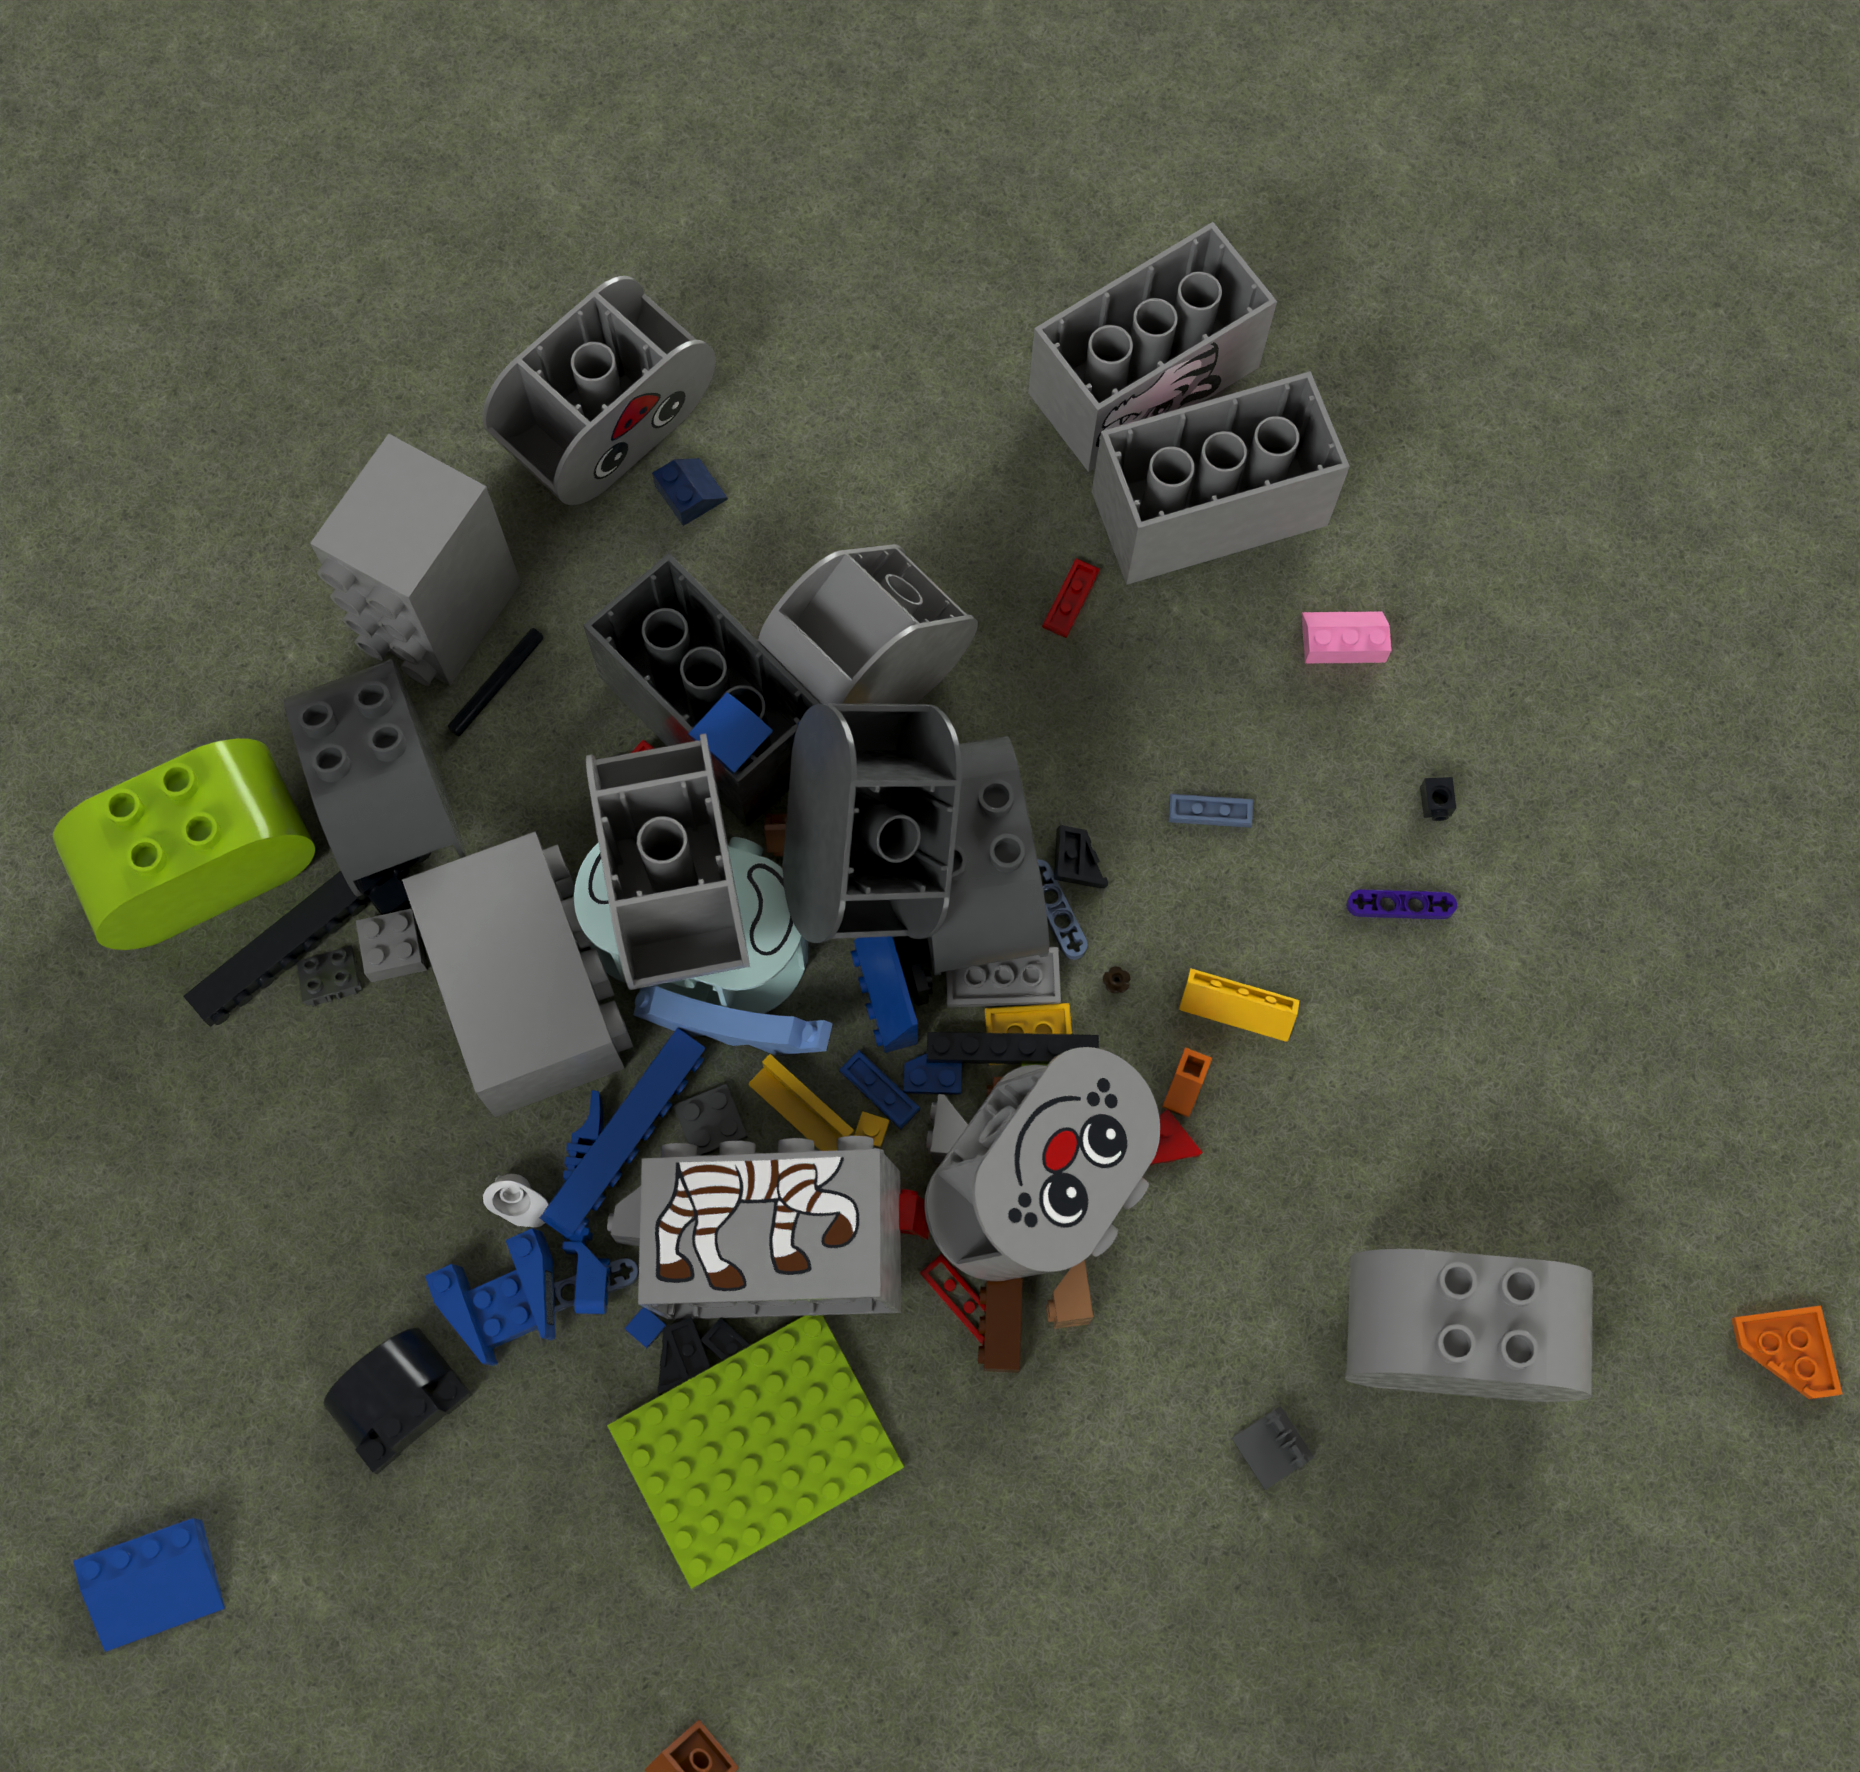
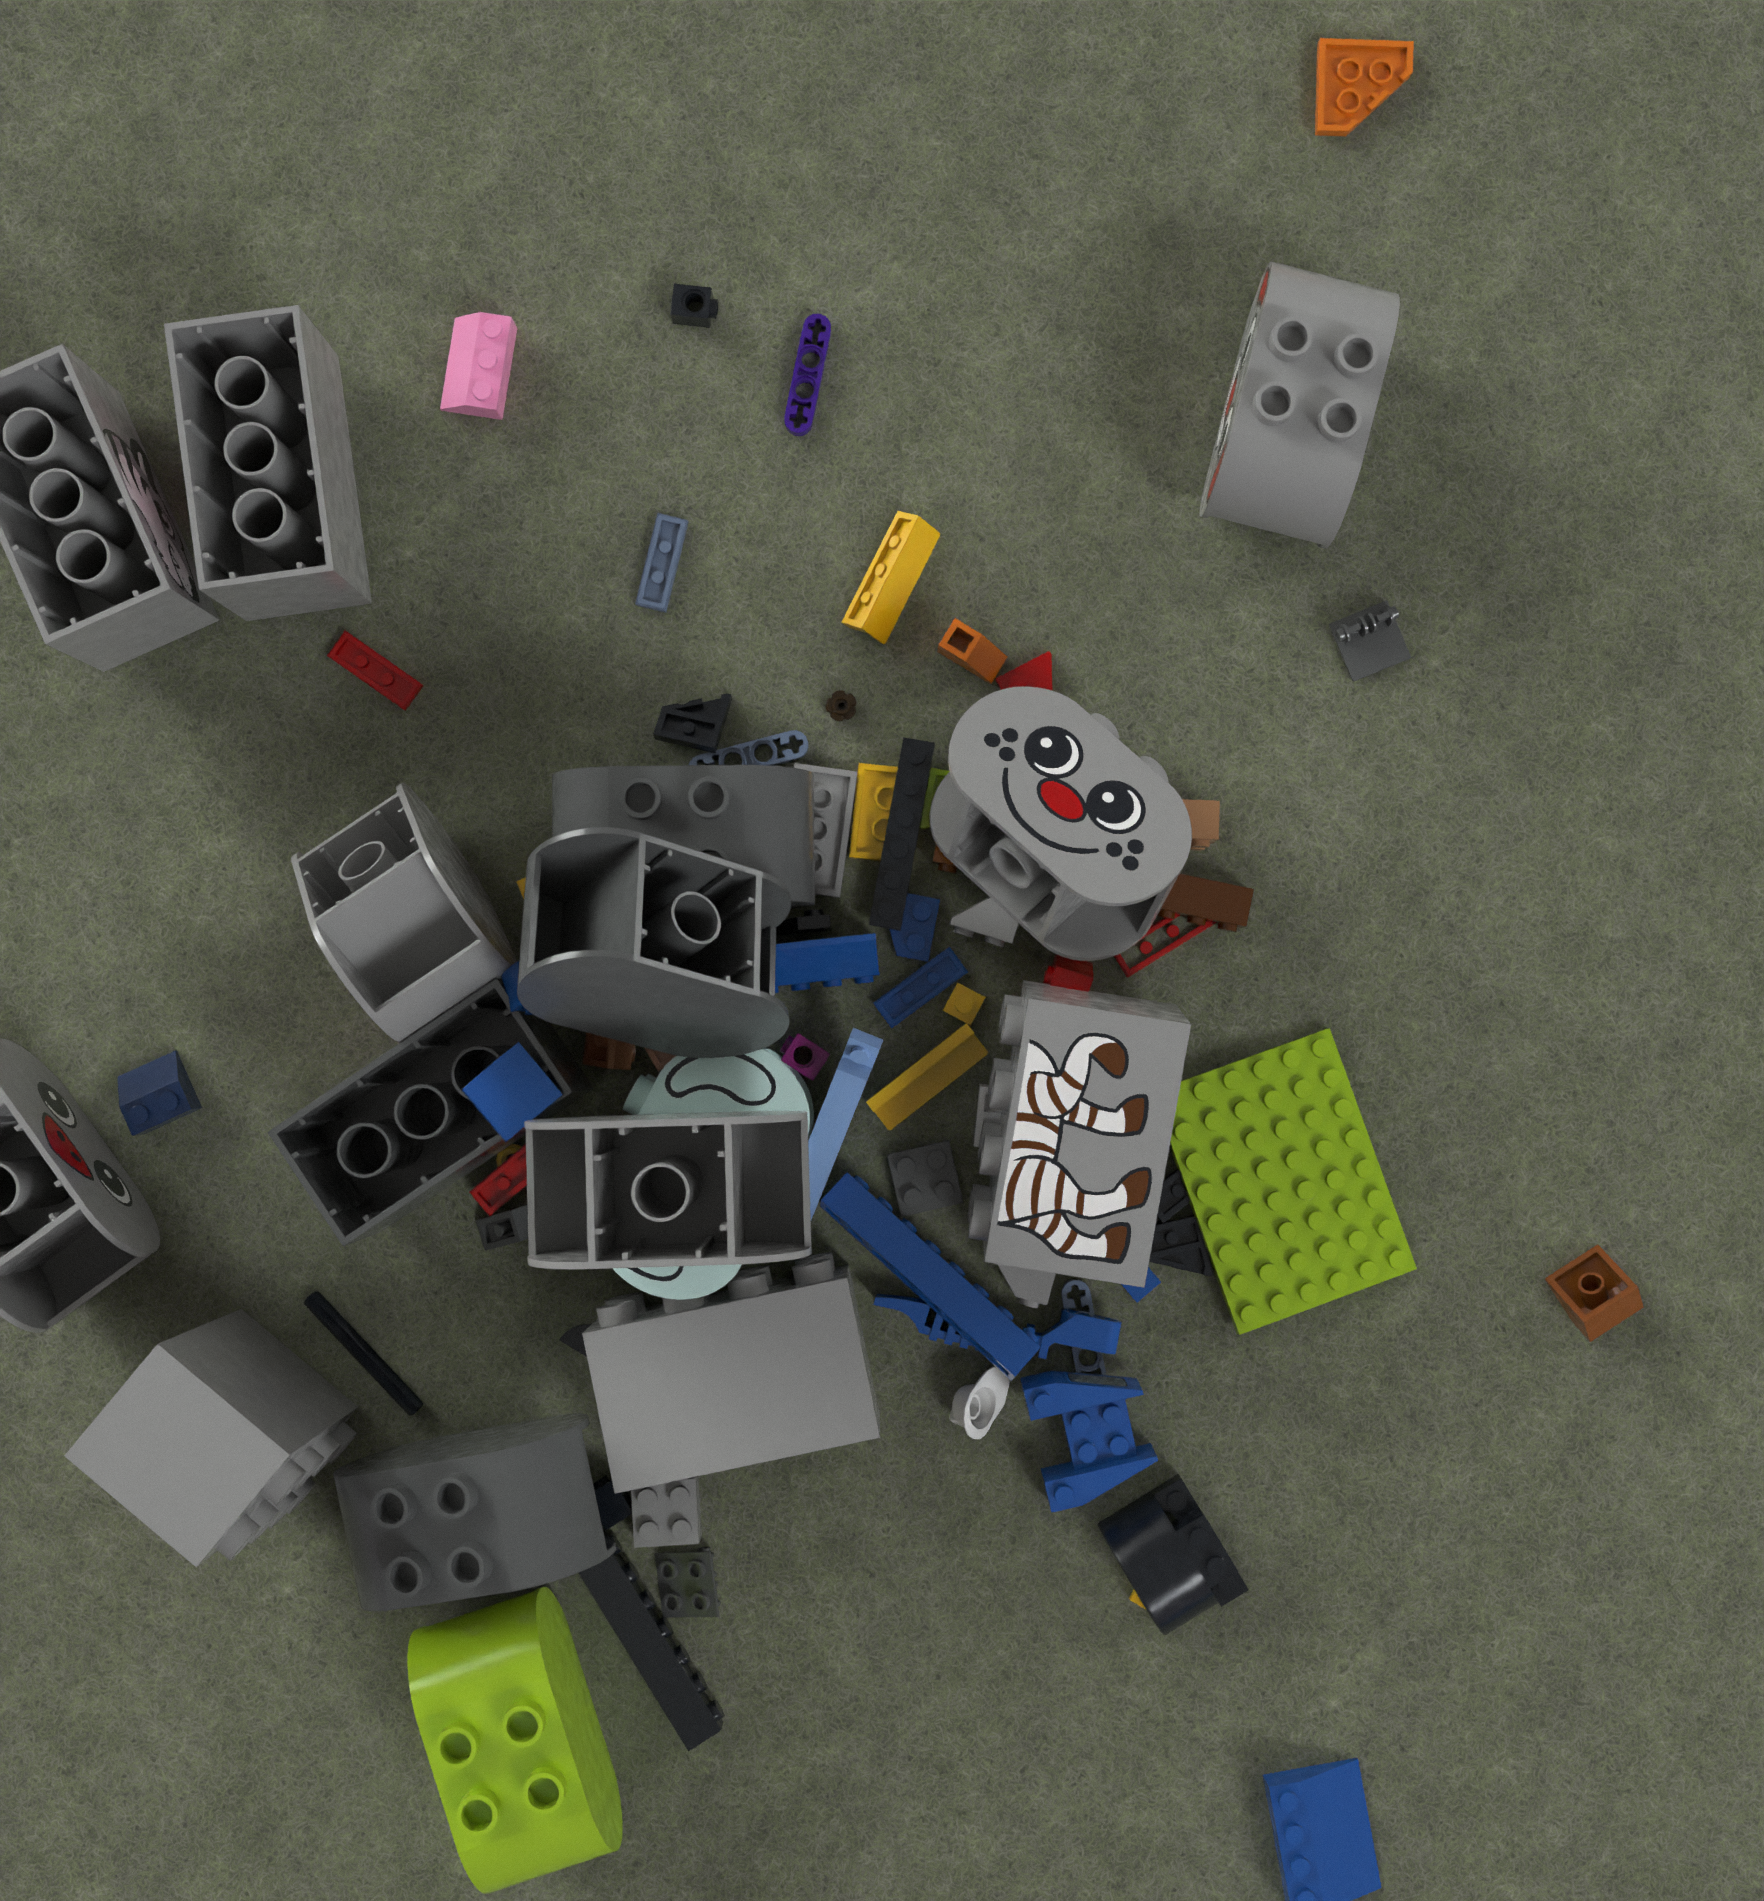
camera: 80 degrees left, 15 degrees up
none -> magenta brick [780,1033,831,1081]

